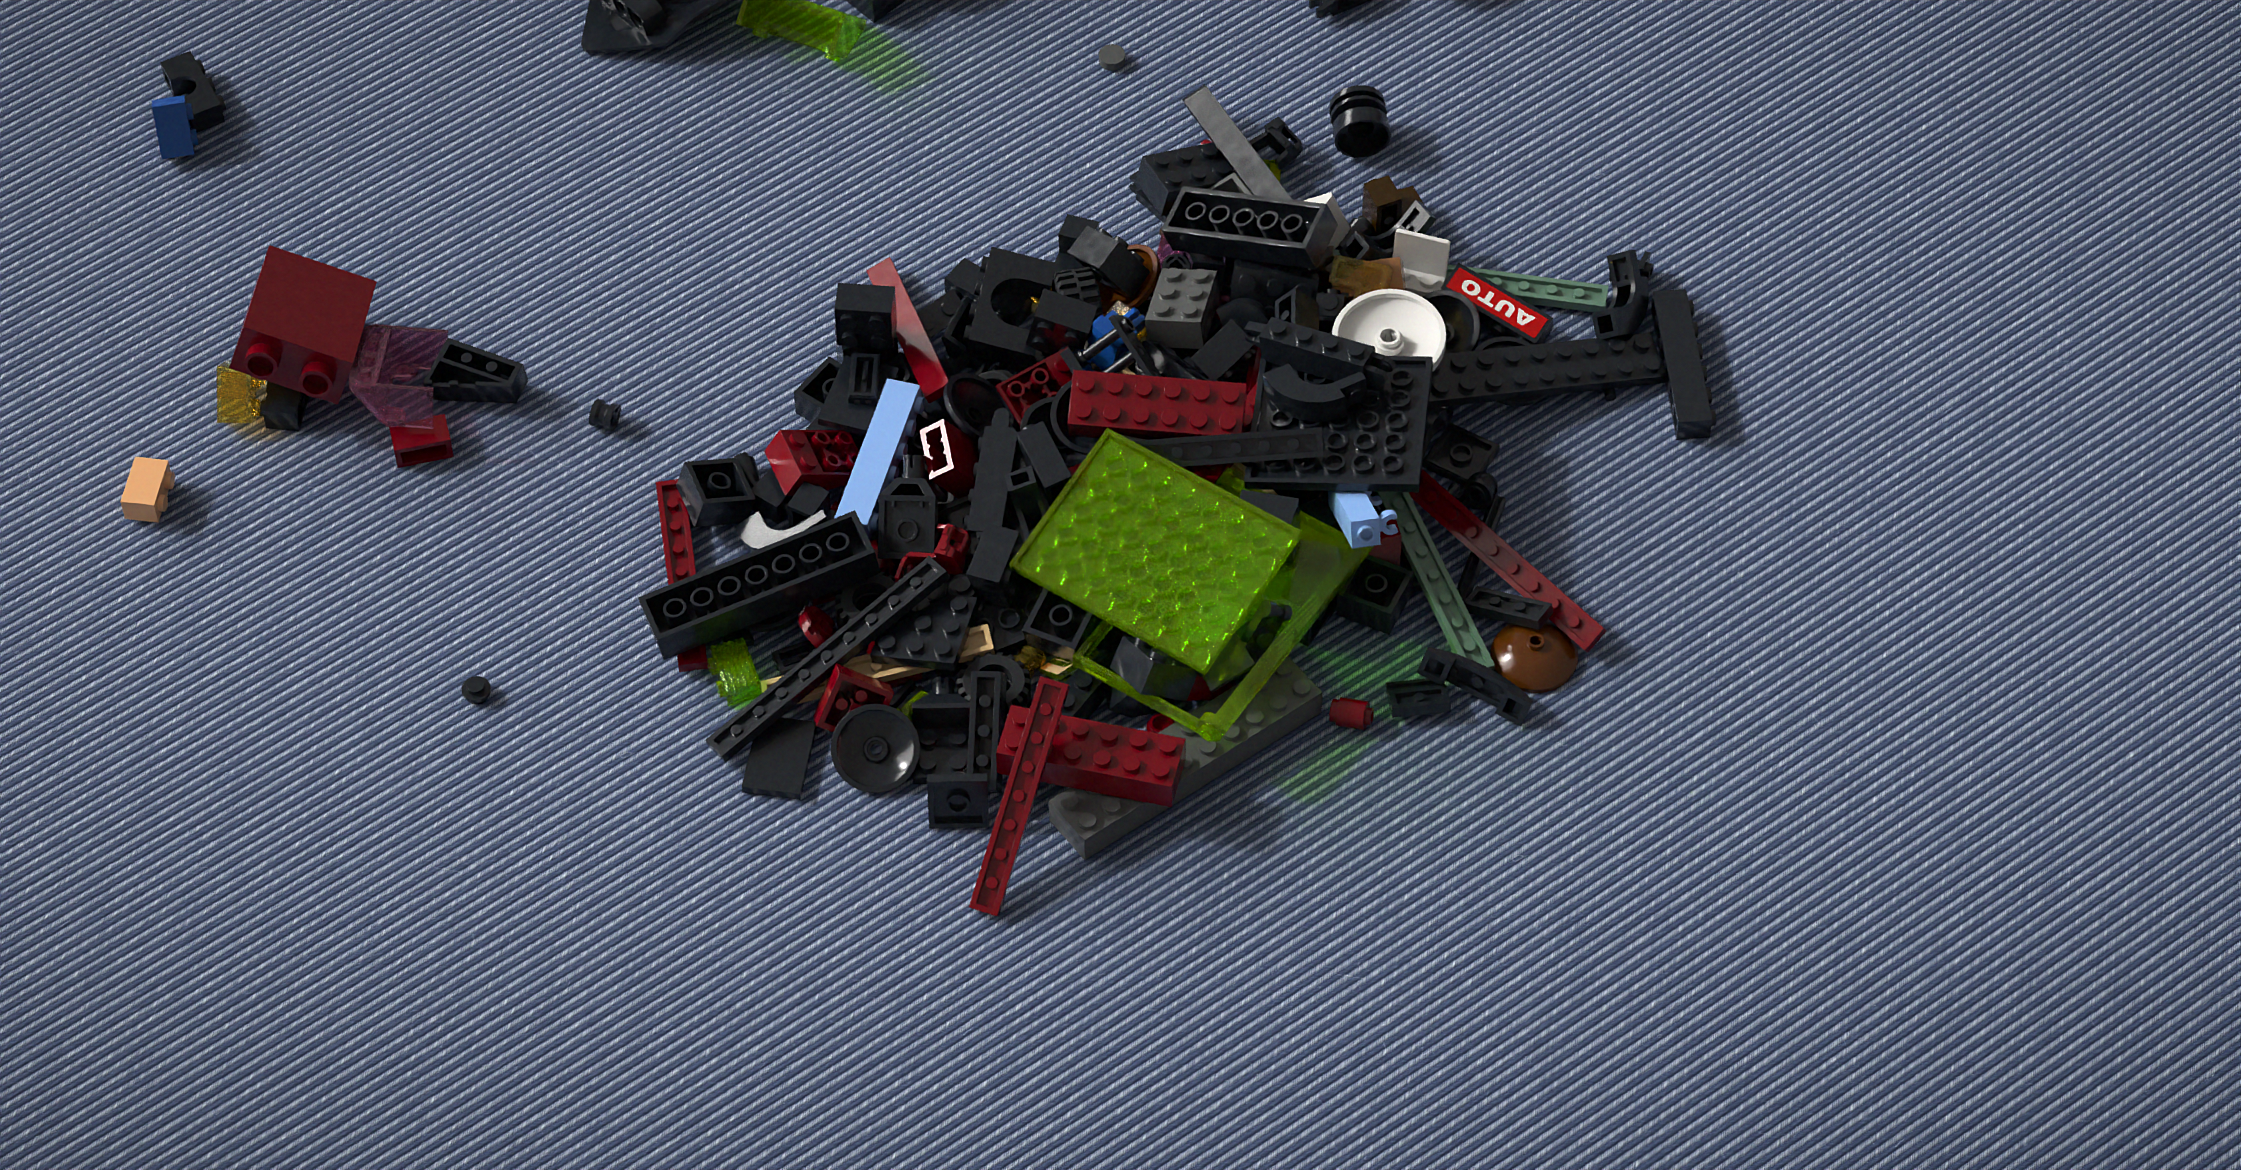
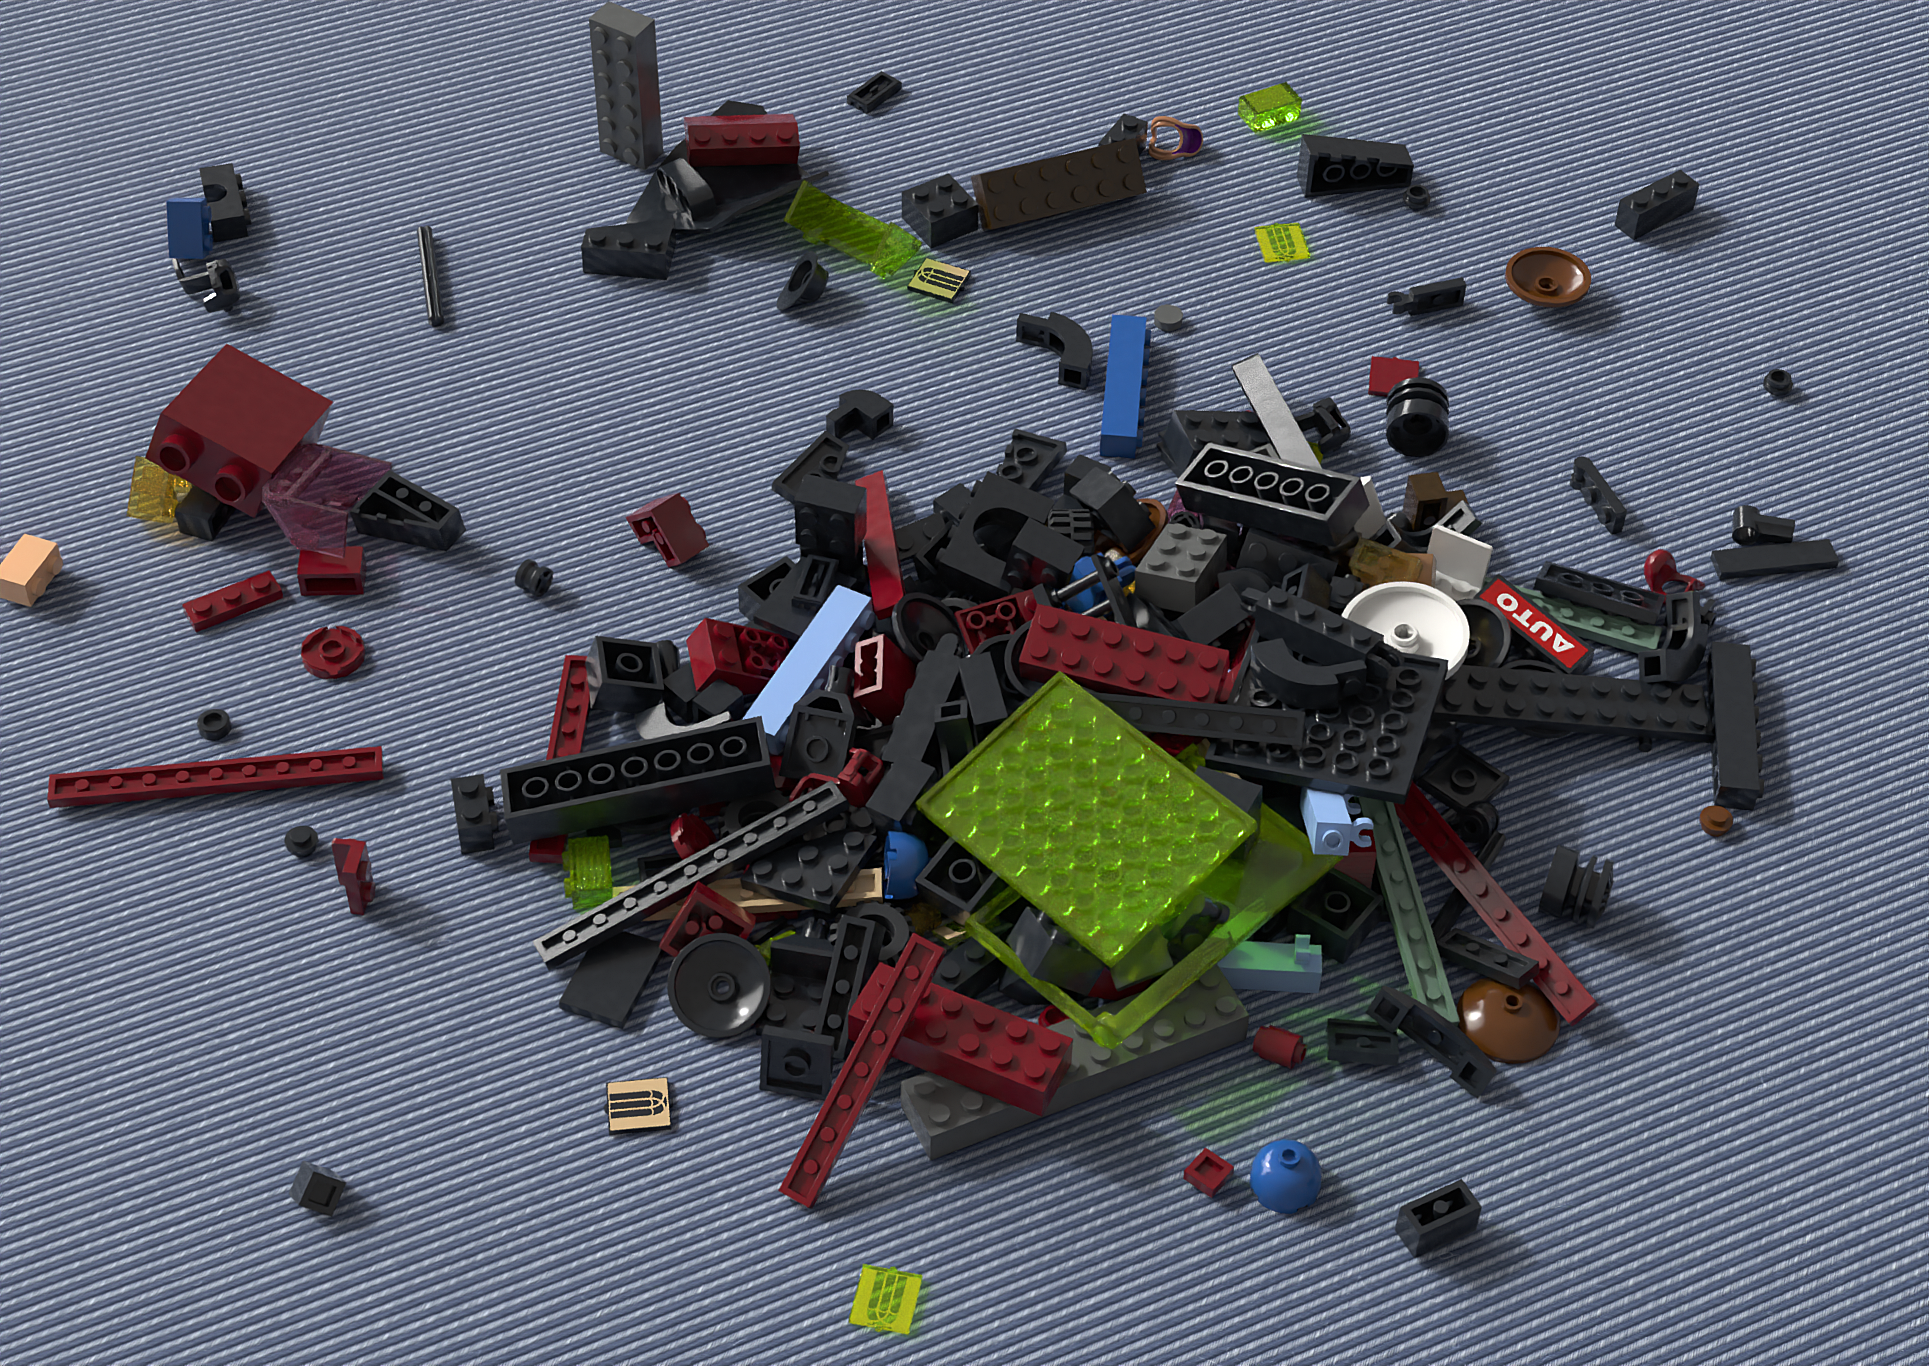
camera: 10 degrees right, 5 degrees down
none -> dark red plate [47,746,384,808]
none -> black piece [172,258,240,313]
none -> dark red plate [182,570,283,632]
none -> black tile [197,709,231,741]
none -> black panel [289,1160,346,1217]
none -> dark red tile [301,625,365,679]
none -> dark red bracket [331,838,376,915]
none -> black axle [417,225,444,327]
none -> black brick [450,774,499,854]
none -> black wedge [581,218,676,280]
none -> piece [604,1077,673,1135]
none -> dark red brick [625,492,709,567]
none -> black wing [771,431,849,504]
none -> black piece [776,251,829,311]
none -> black brick [826,389,894,440]
none -> clear neon green piece [849,1264,923,1335]
none -> blue cylinder [883,831,933,900]
none -> piece [907,258,971,304]
none -> black wing [996,429,1067,492]
none -> black arch [1016,312,1093,390]
none -> blue brick [1099,314,1151,459]
none -> dark red plate [1183,1147,1234,1198]
none -> light blue brick [1190,930,1322,993]
none -> blue cylinder [1249,1139,1322,1214]
none -> dark red piece [1368,356,1419,397]
none -> black brick [1395,1179,1482,1259]
none -> black plate [1533,561,1666,625]
none -> black wheel [1538,844,1614,929]
none -> black plate [1569,456,1627,535]
none -> dark red piece [1644,549,1705,605]
none -> reddish brown plate [1699,805,1733,837]
none -> black tile [1710,539,1839,580]
none -> black piece [1732,505,1795,546]
none -> black plate [1763,369,1793,396]

